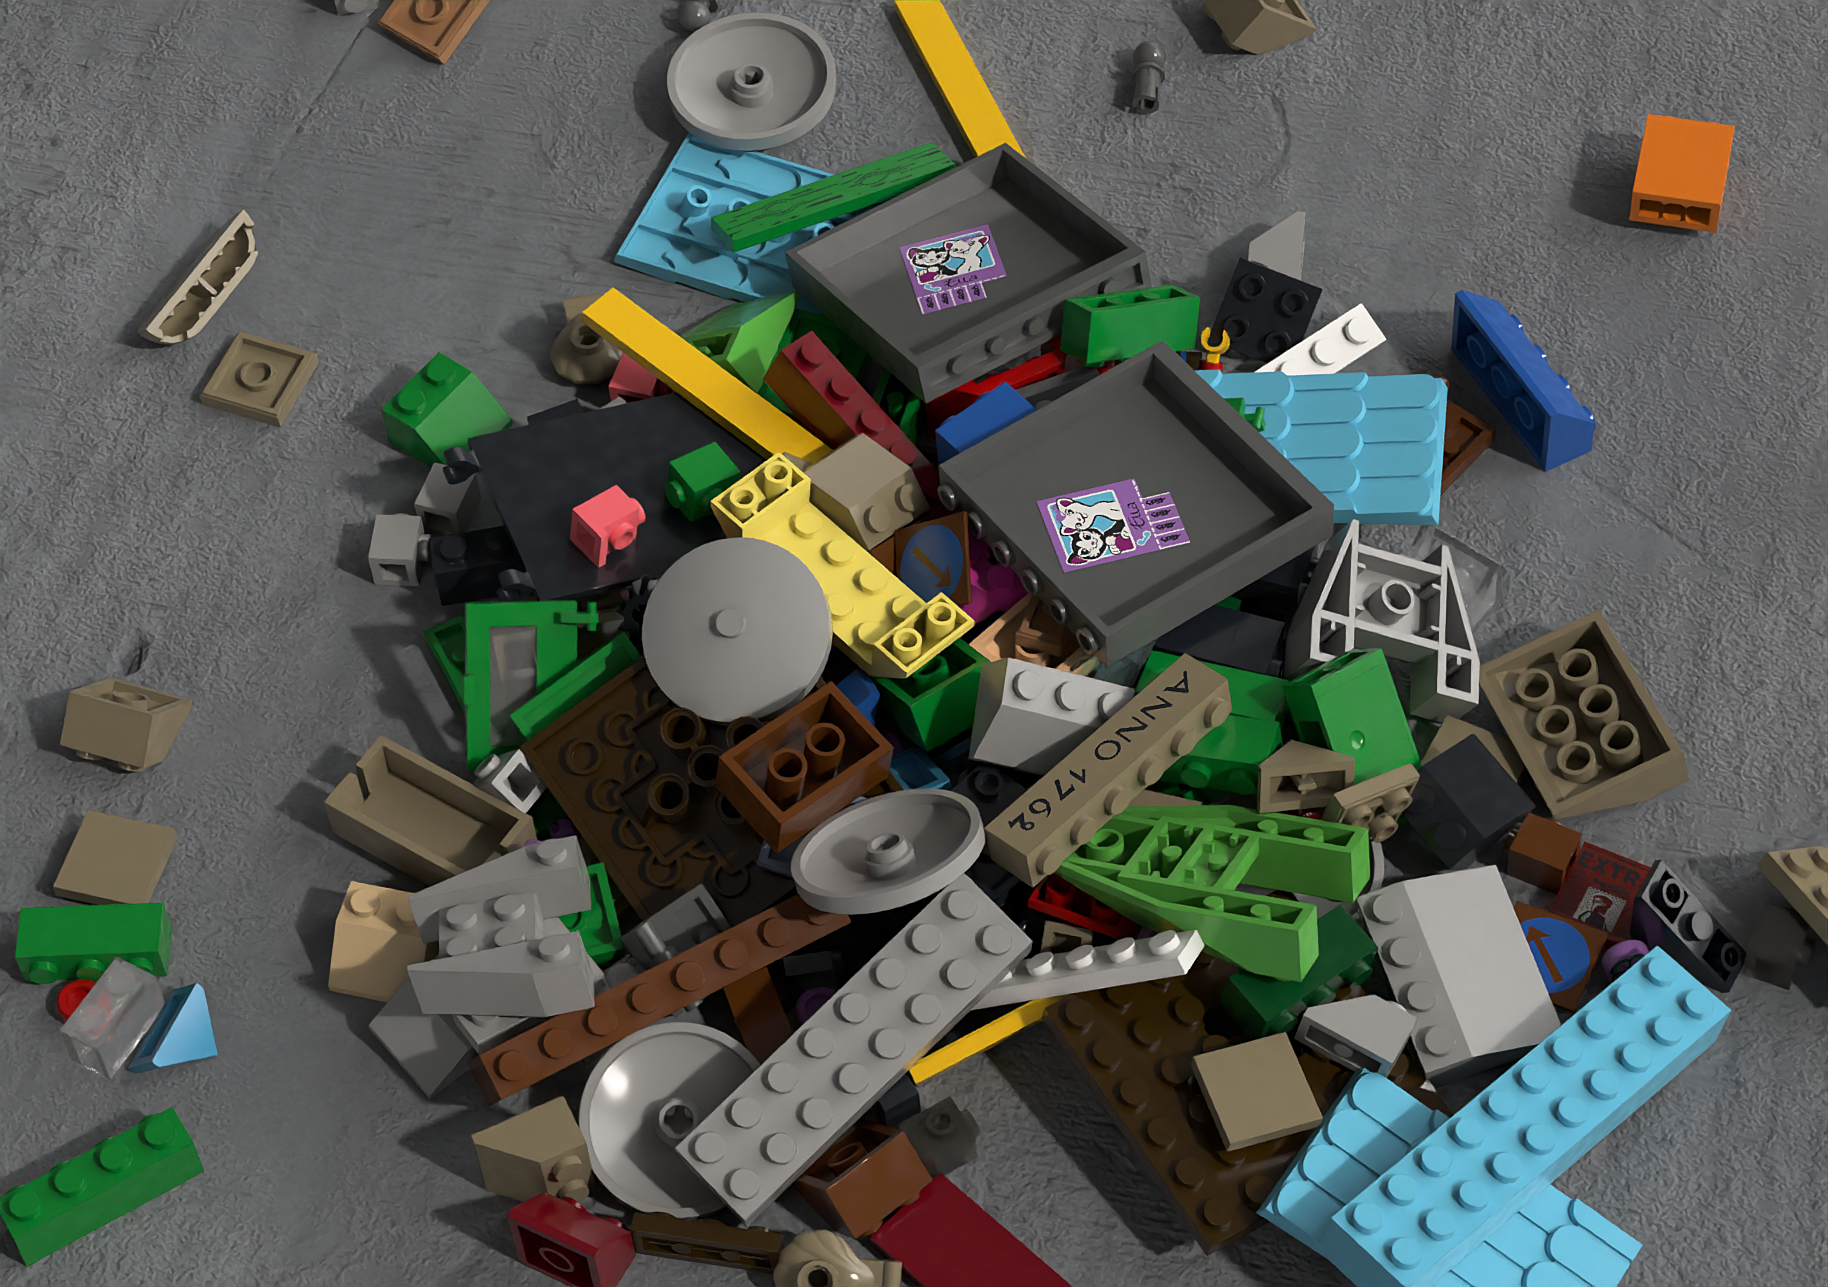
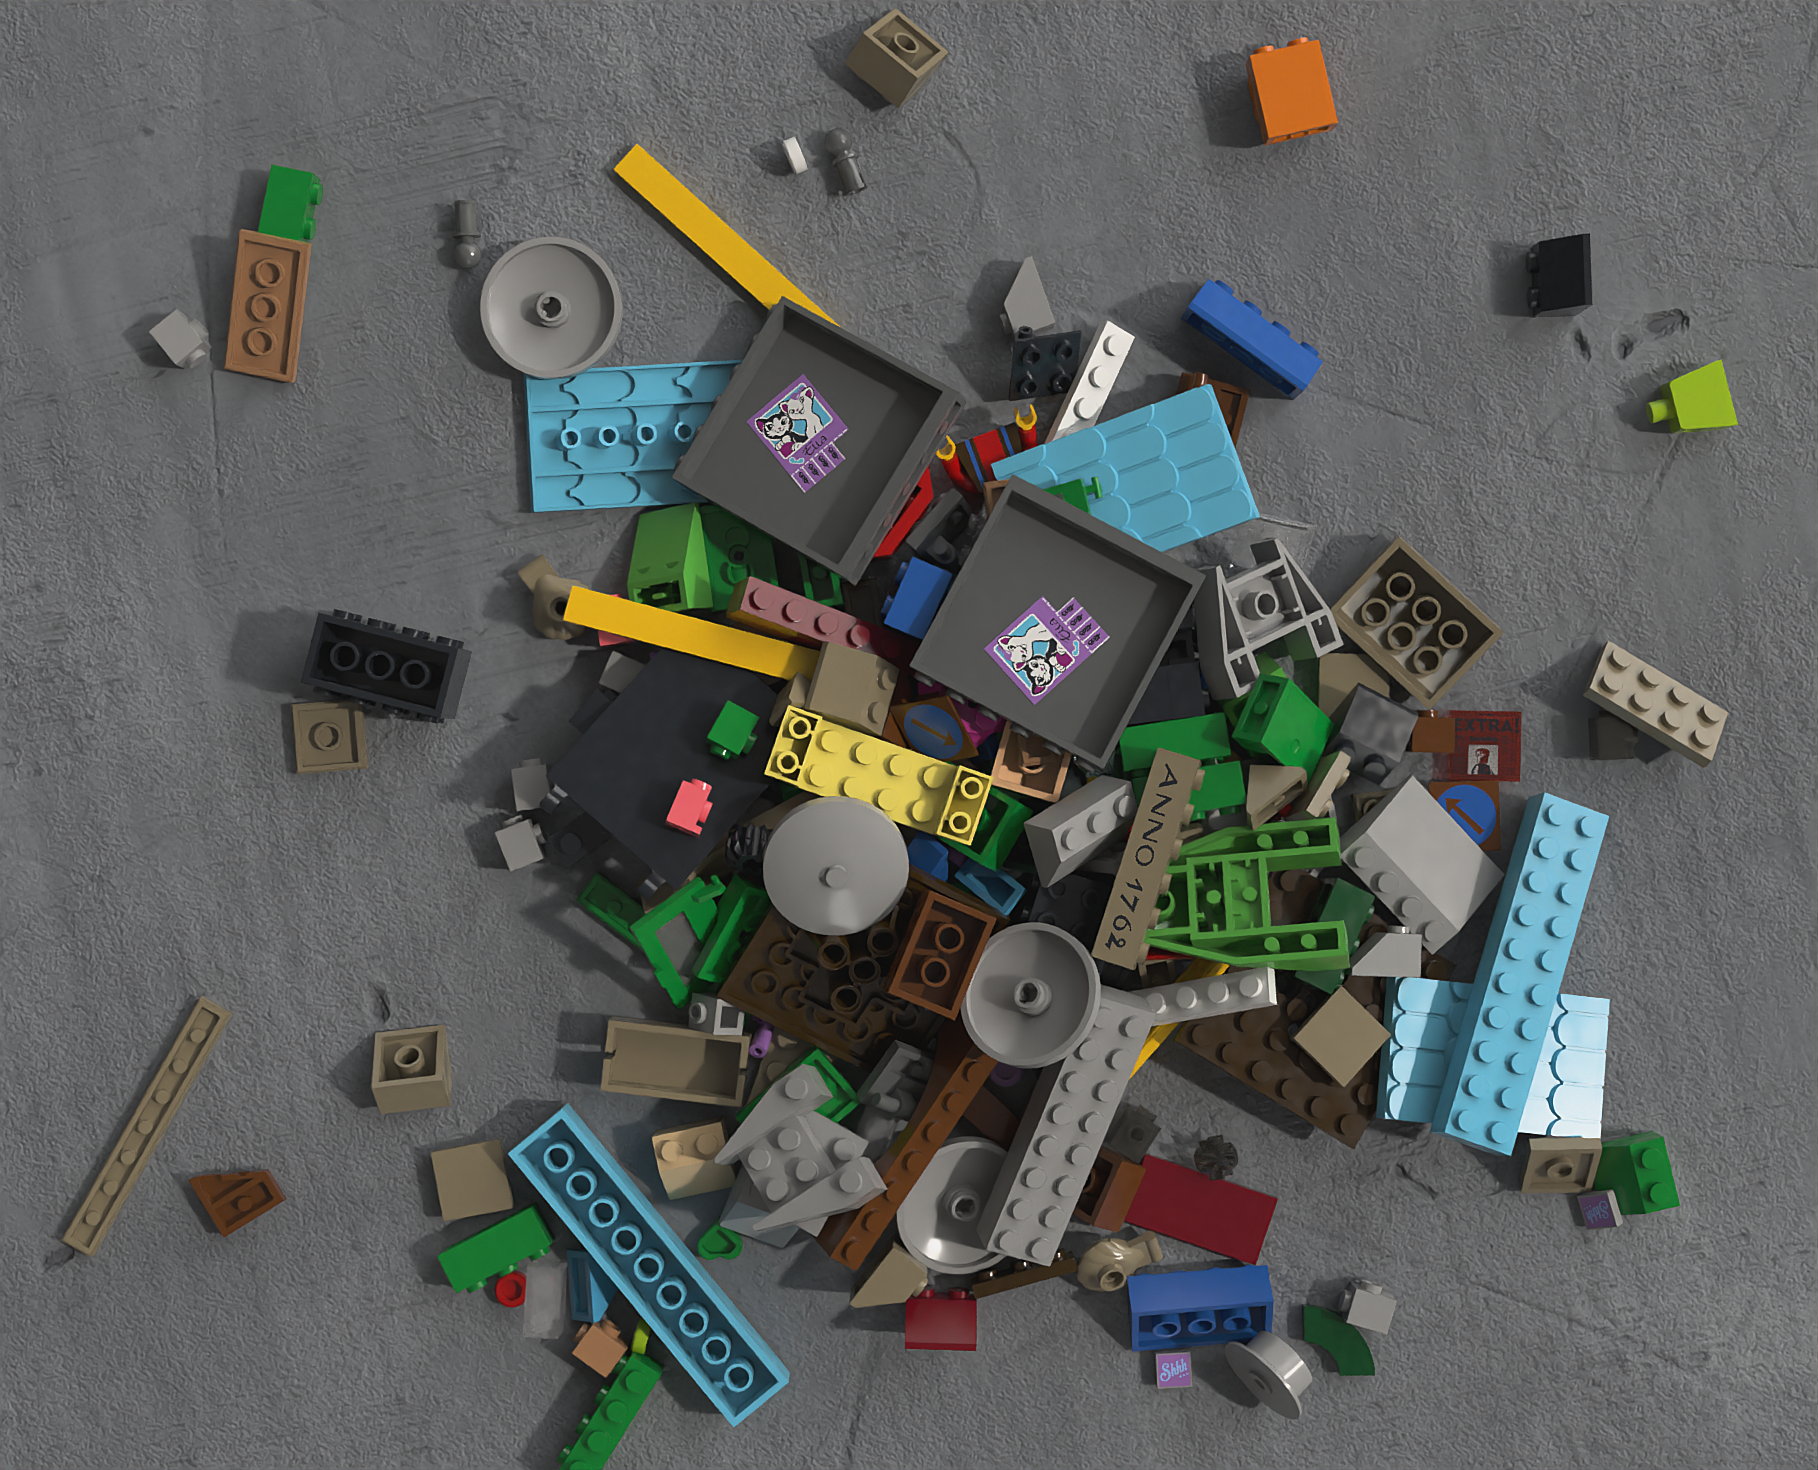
camera: 35 degrees left, 35 degrees up
dark tan brick [137,209,258,344] -> none
green slope [381,352,513,468] -> none
green tile [711,142,955,253] -> none
green brick [1060,285,1200,368] -> none
medium lavender tile [1601,940,1649,983] -> none
black slope [1629,860,1749,993] -> none
none -> black brick [301,609,472,724]
none -> medium azure brick [508,1103,790,1428]
none -> medium nougat brick [572,1319,630,1378]
none -> lime tile [631,1317,652,1355]
none -> green tile [697,1216,743,1260]
none -> white tile [782,137,808,174]
none -> clear smoke gear [1194,1135,1238,1181]

